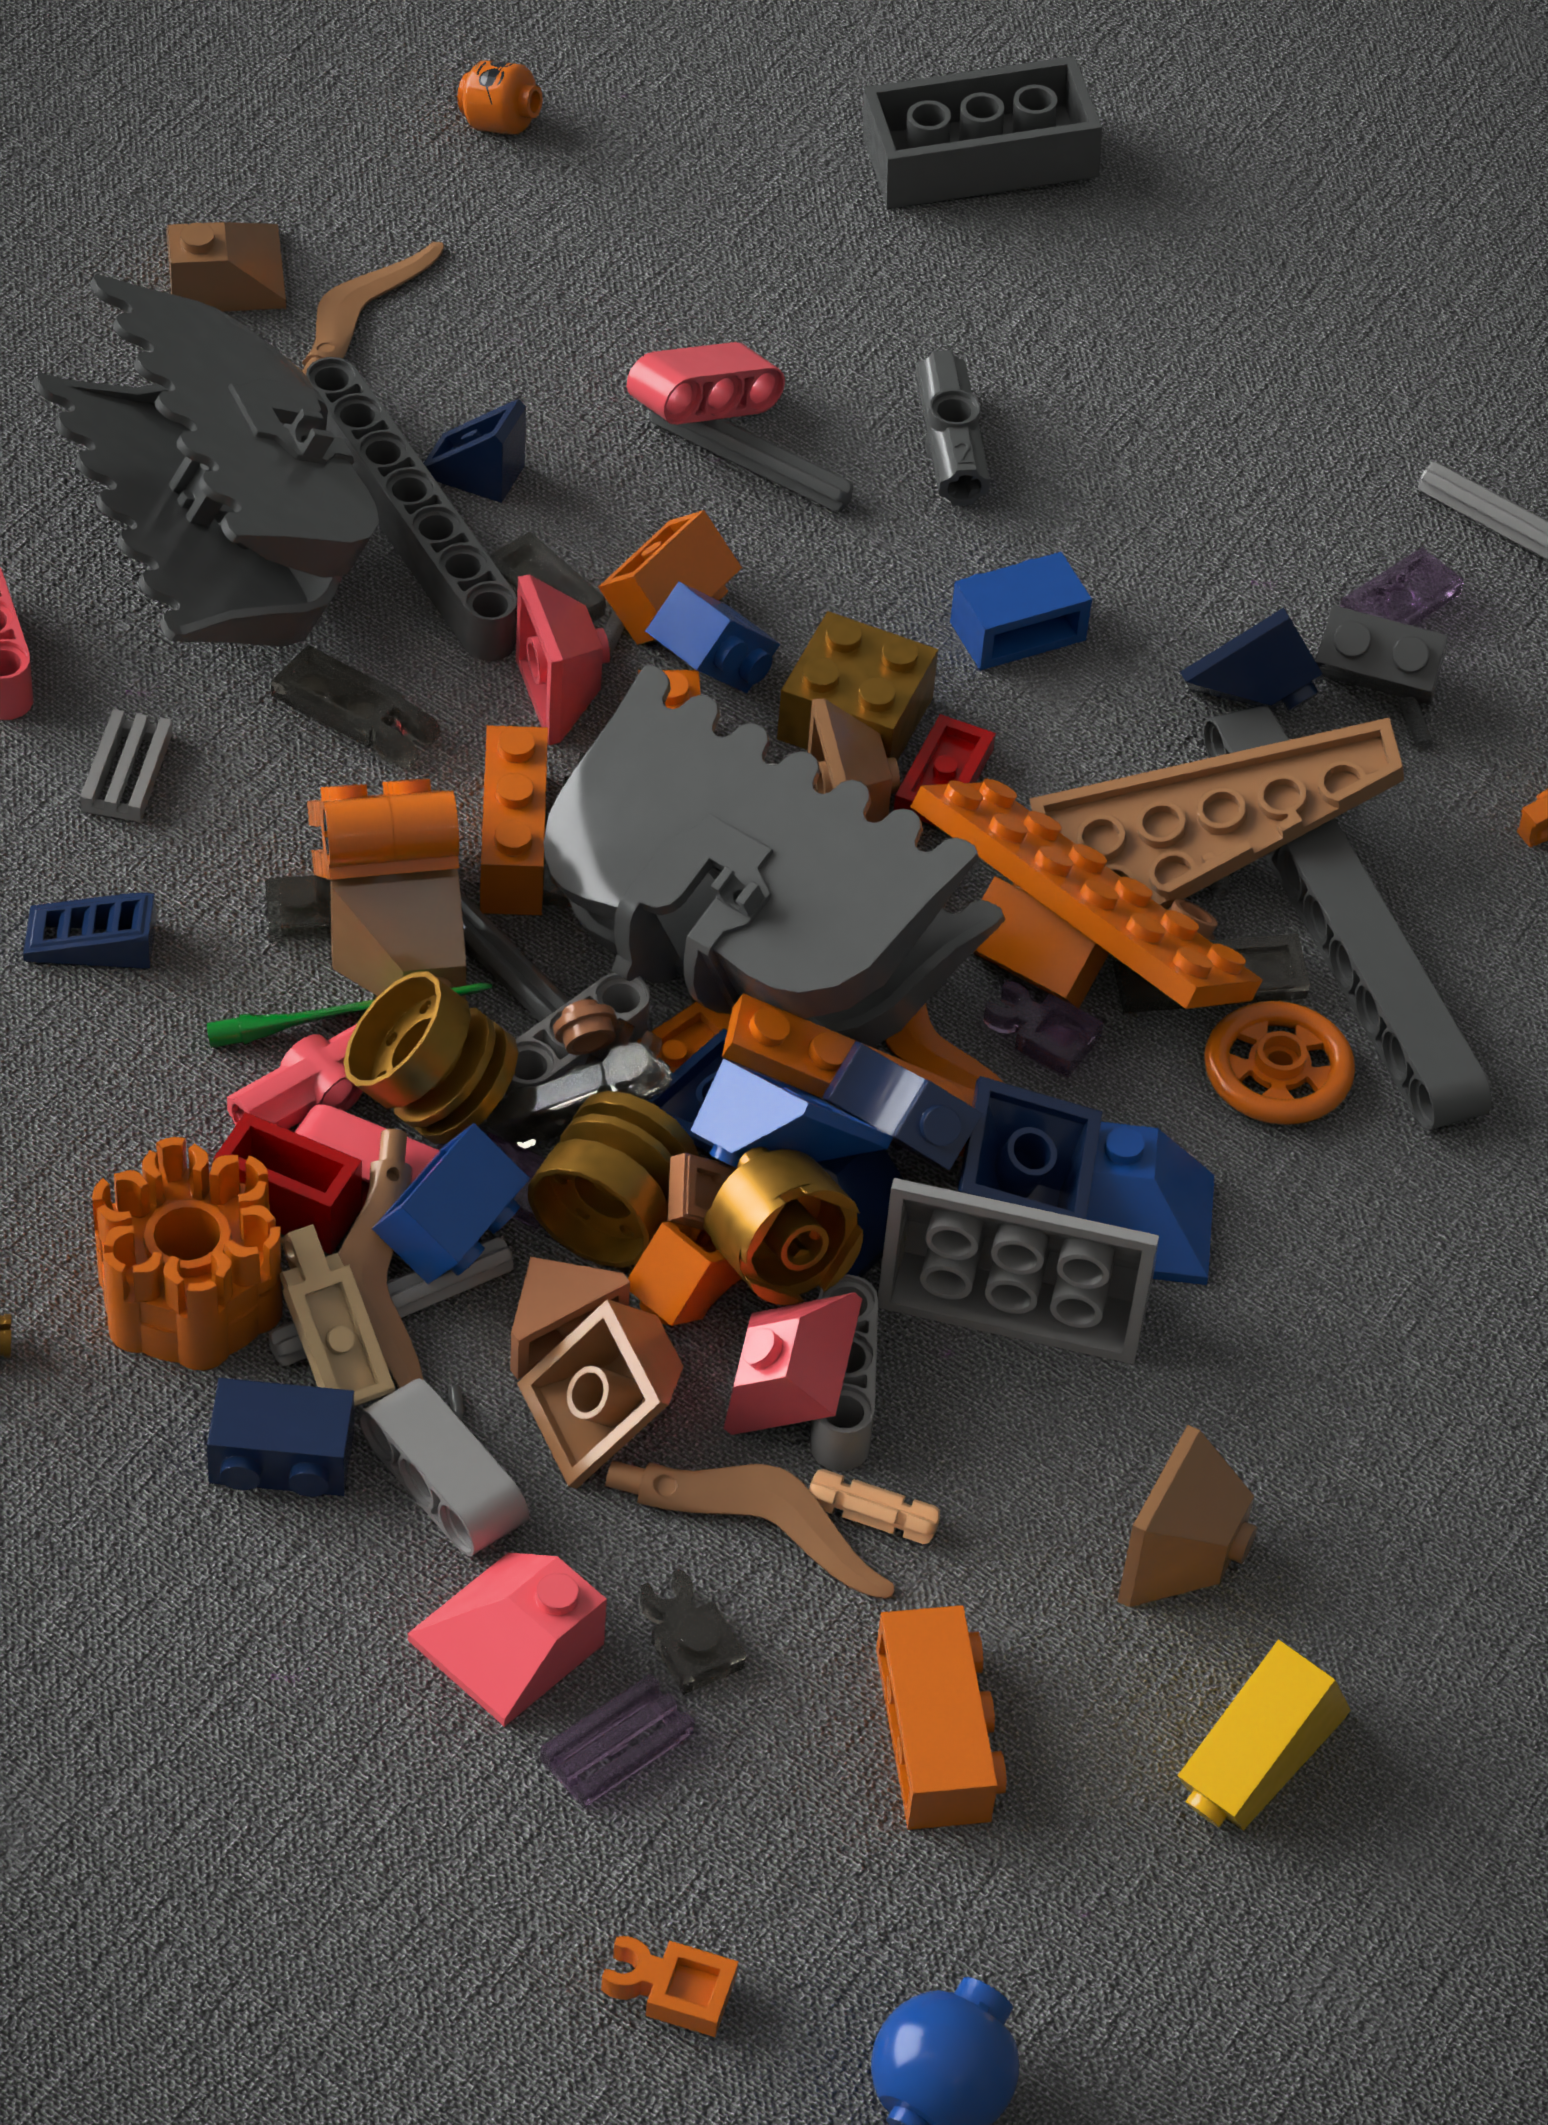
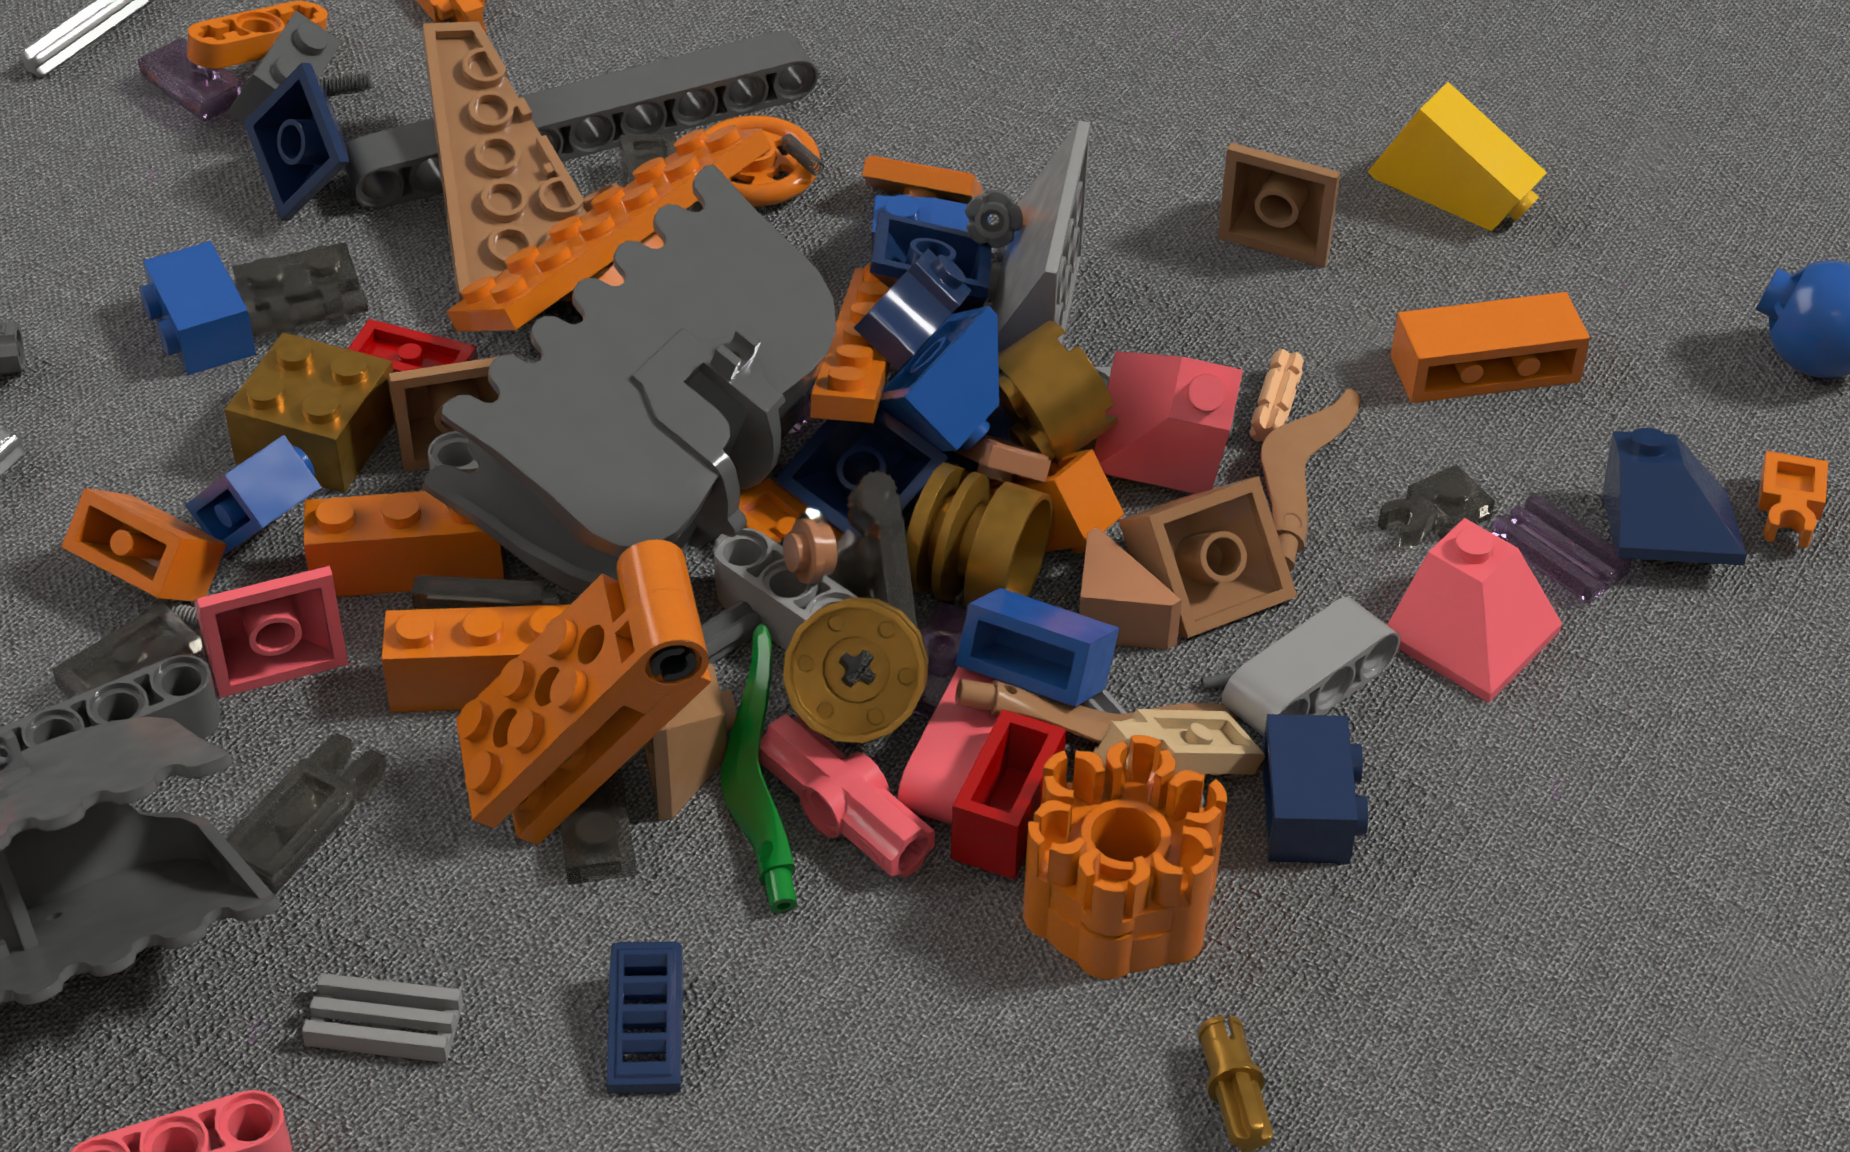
camera: 90 degrees left, 5 degrees down
none -> orange beam [187,1,328,69]
none -> clear smoke plate [232,242,368,337]
none -> dark grey leg [781,134,824,176]
none -> orange plate [862,155,983,204]
none -> dark grey plate [965,190,1023,248]
none -> dark blue slope [1602,428,1747,566]

